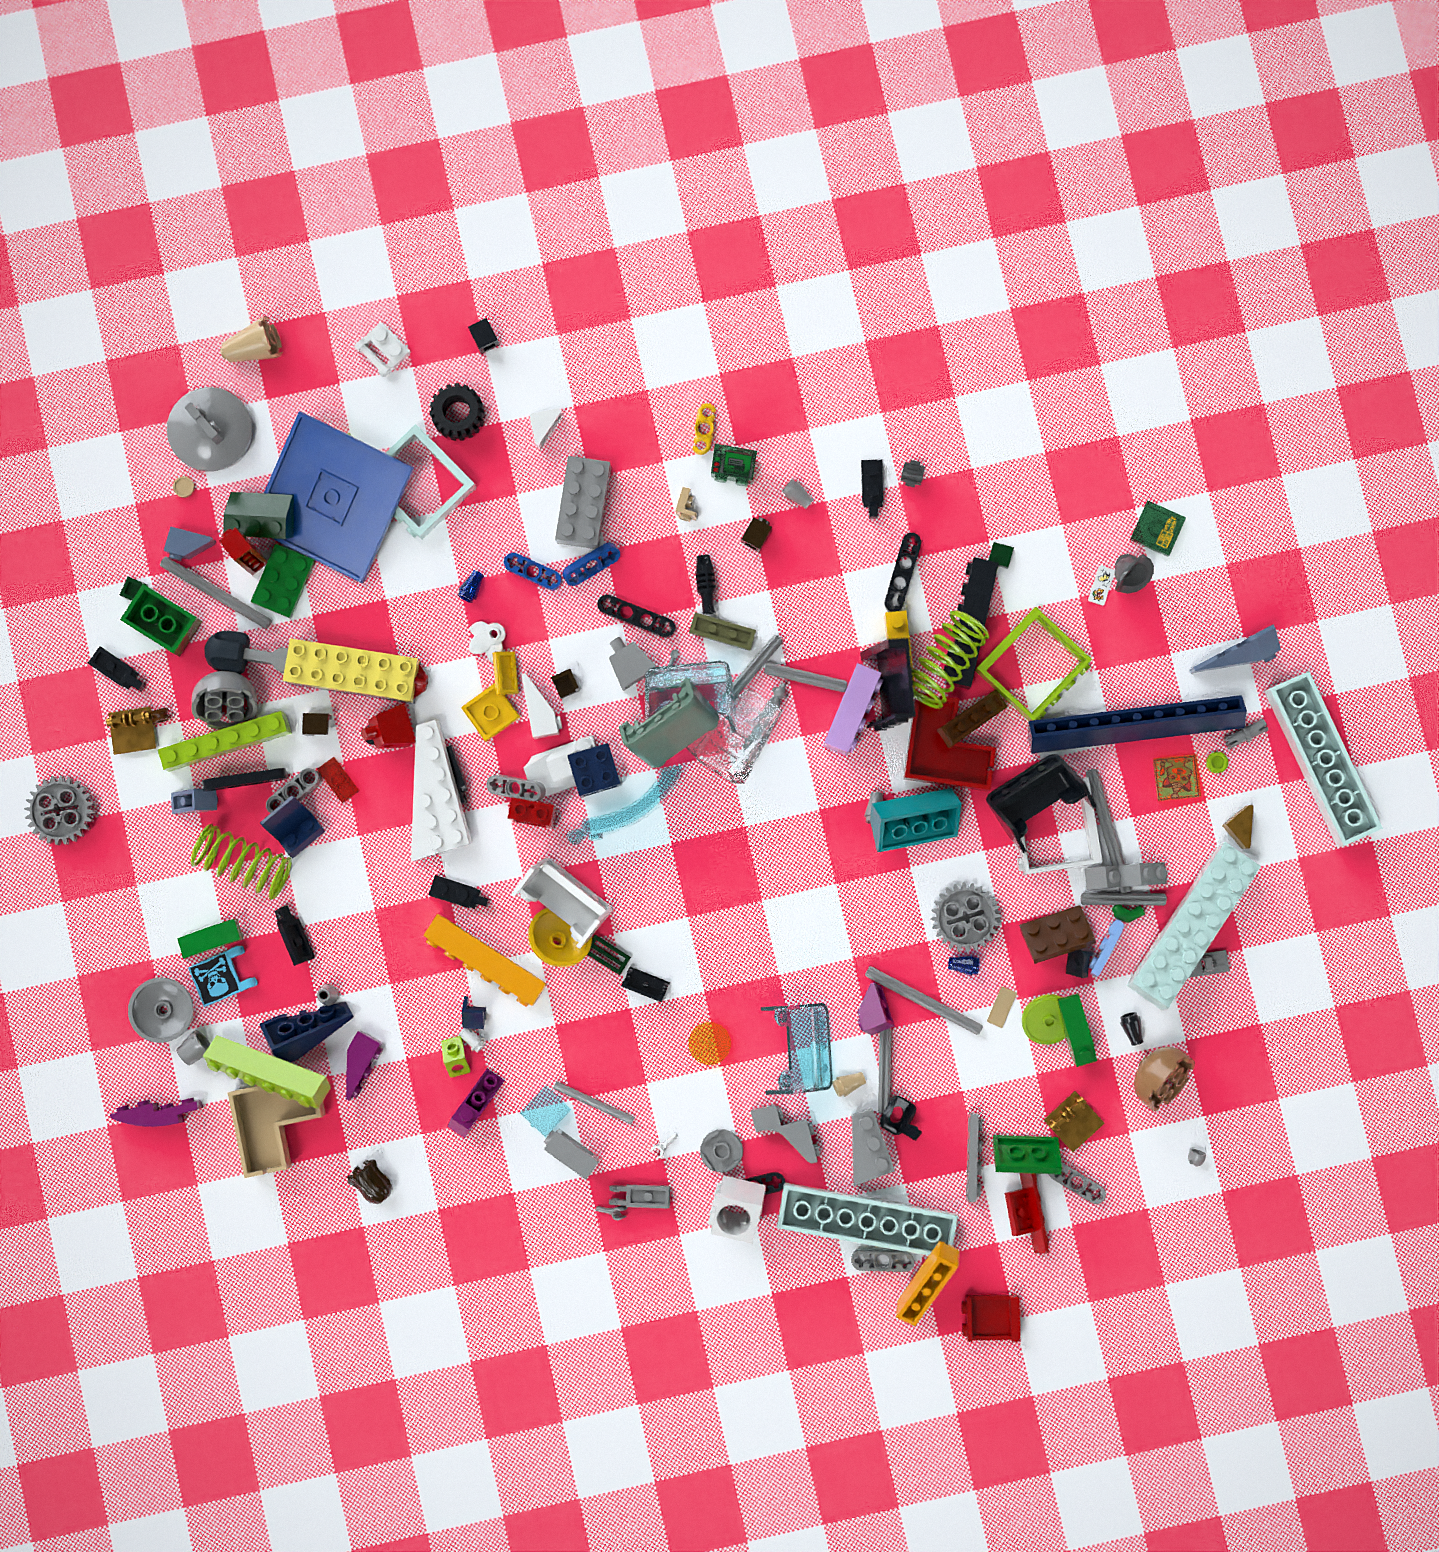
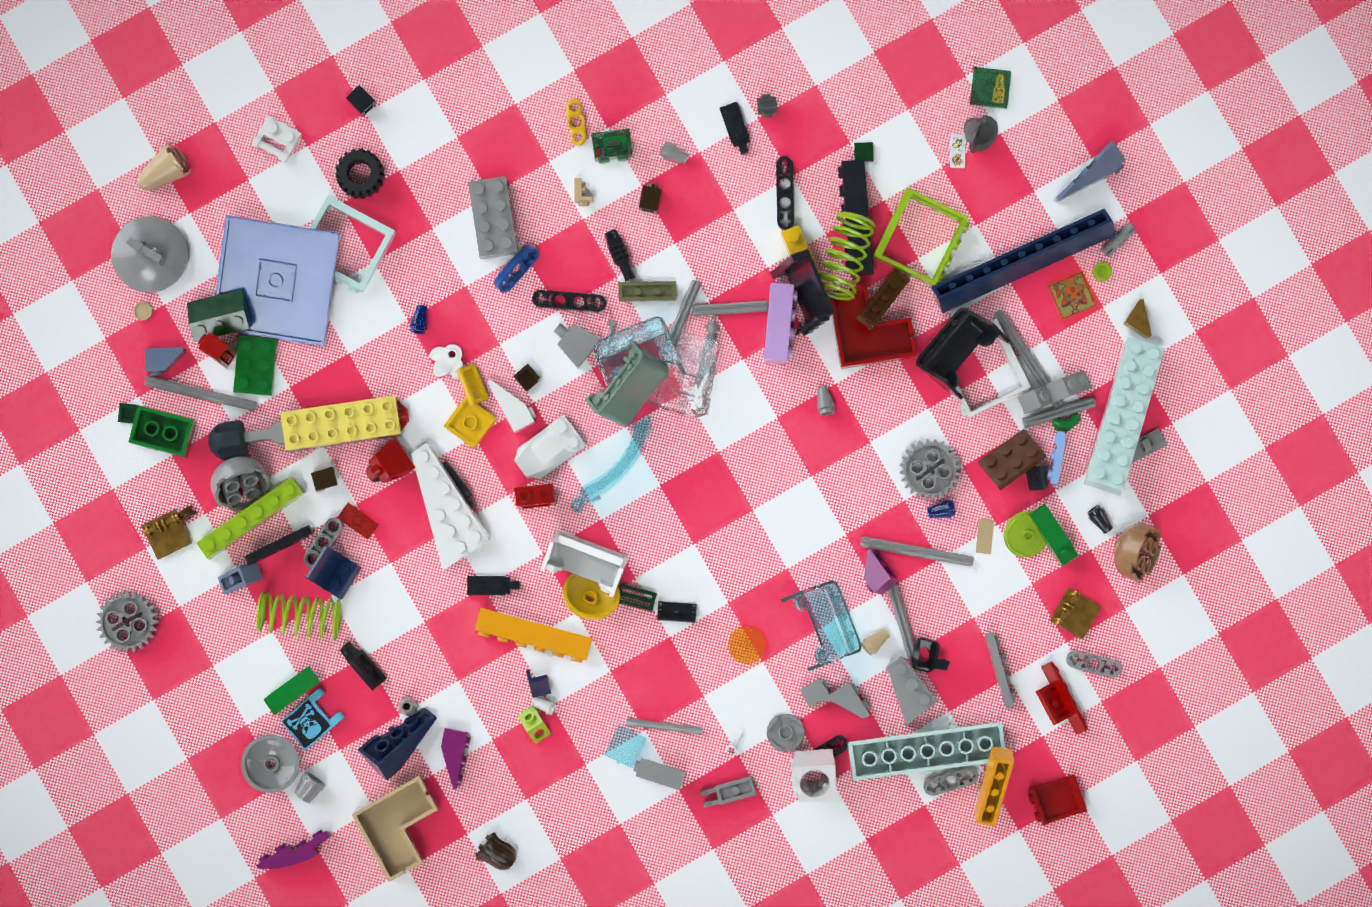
camera: 25 degrees left, 0 degrees up
black hinge [88,646,146,692] -> none
lime brick [203,1035,331,1109] -> none
magenta slope [447,1068,505,1139] -> none
light grey beam [486,774,546,801] -> none
blue beam [504,553,562,591] -> none
white slope [529,408,563,450] -> none
dark blue bracket [567,743,622,798] -> none
light grey hand [595,1205,627,1220] -> none
teal slope [870,788,962,853] -> none
green plate [992,1135,1062,1174] -> none
light grey hinge [1188,1148,1207,1167] -> none
light aqua brick [1264,671,1383,847] -> none

